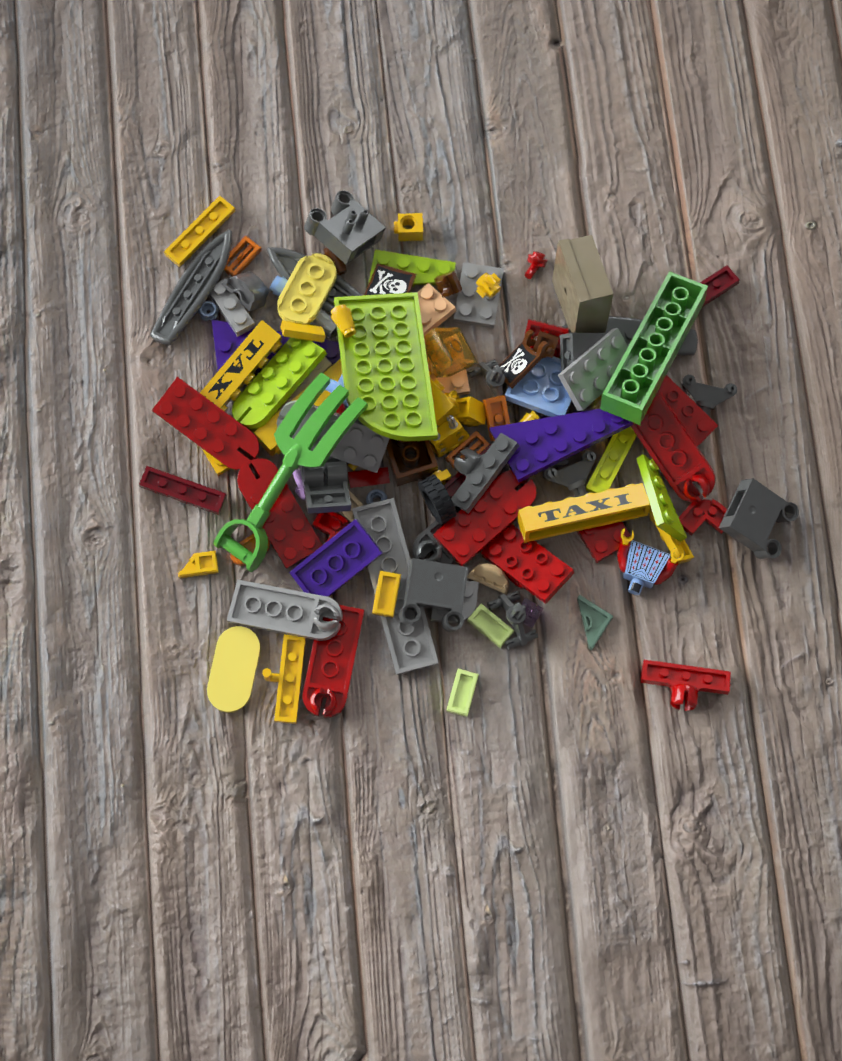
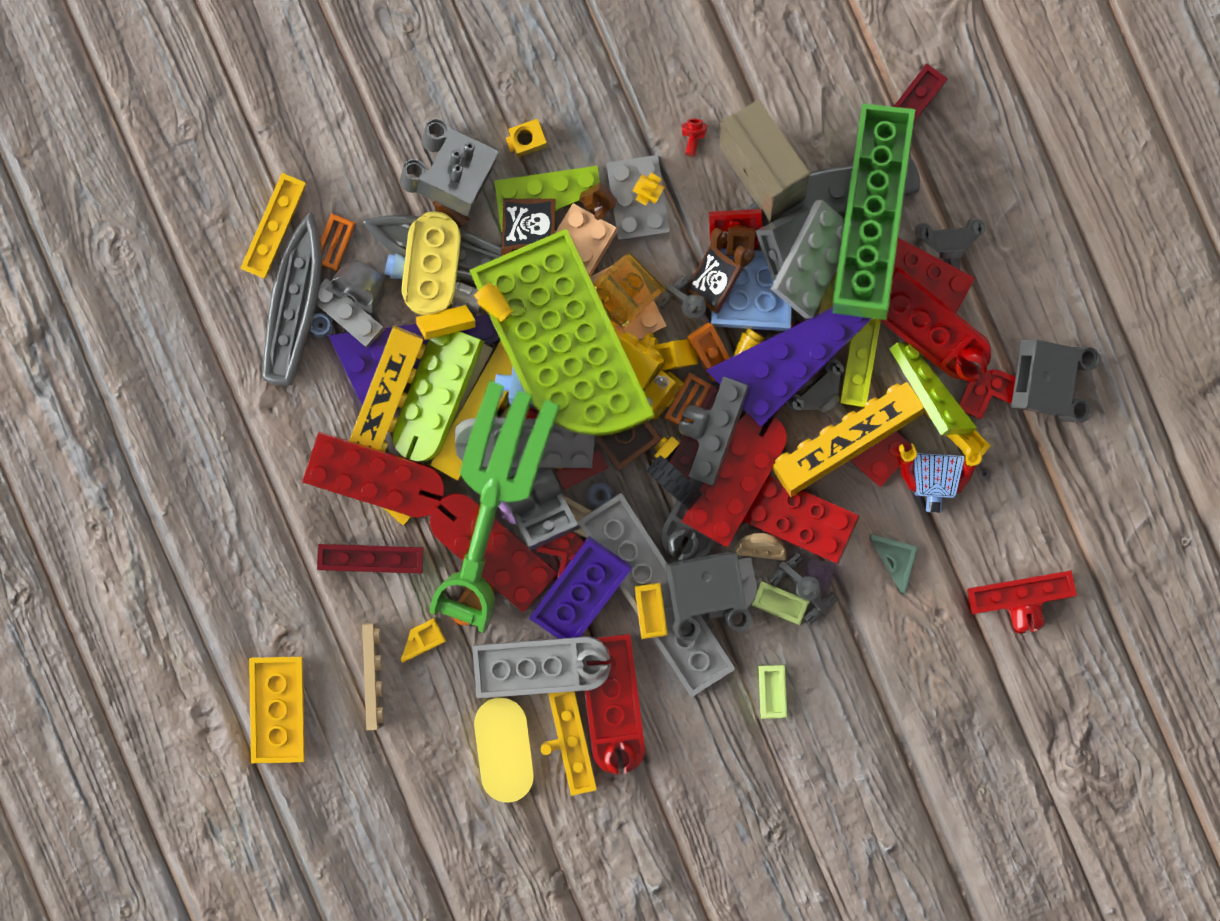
camera: 15 degrees left, 15 degrees up
none -> yellow plate [249,656,305,763]
none -> tan plate [362,623,384,730]

